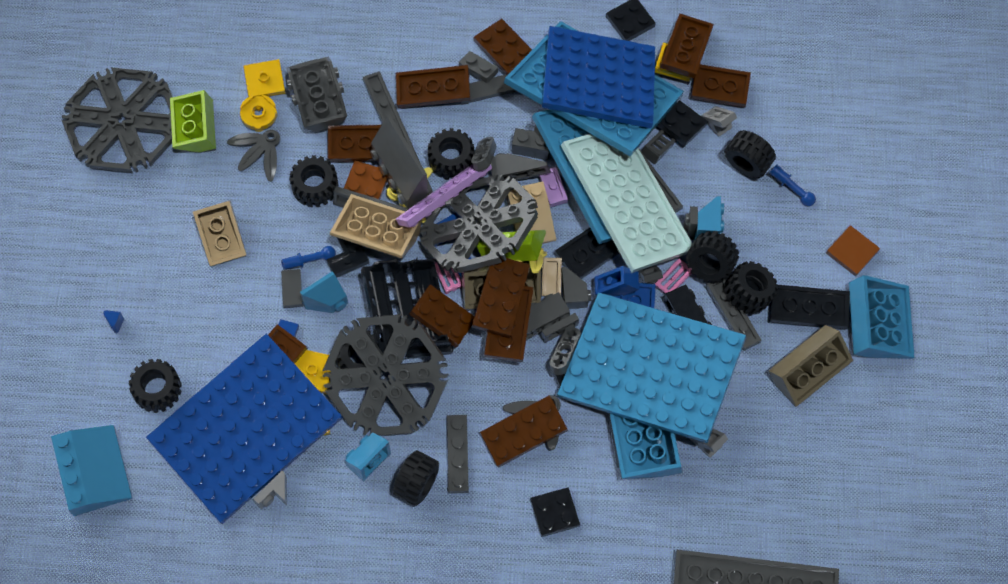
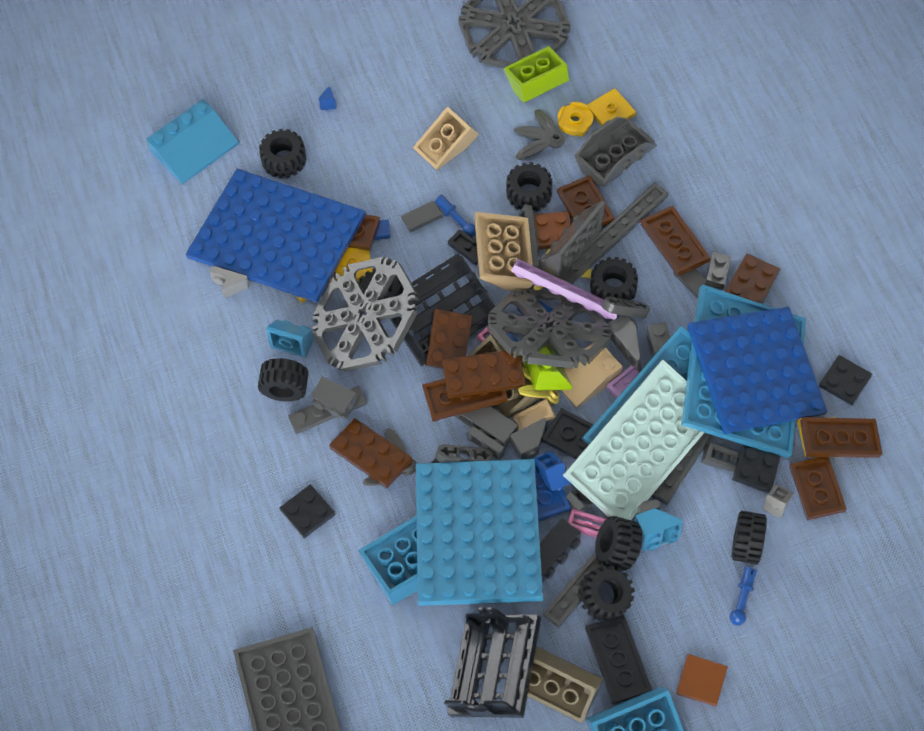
camera: 70 degrees right, 5 degrees down
dark azure slope [300,271,348,313] -> none
light grey slope [689,429,728,457] -> none
none -> dark grey brick [311,377,358,419]
none -> black piece [444,607,541,718]

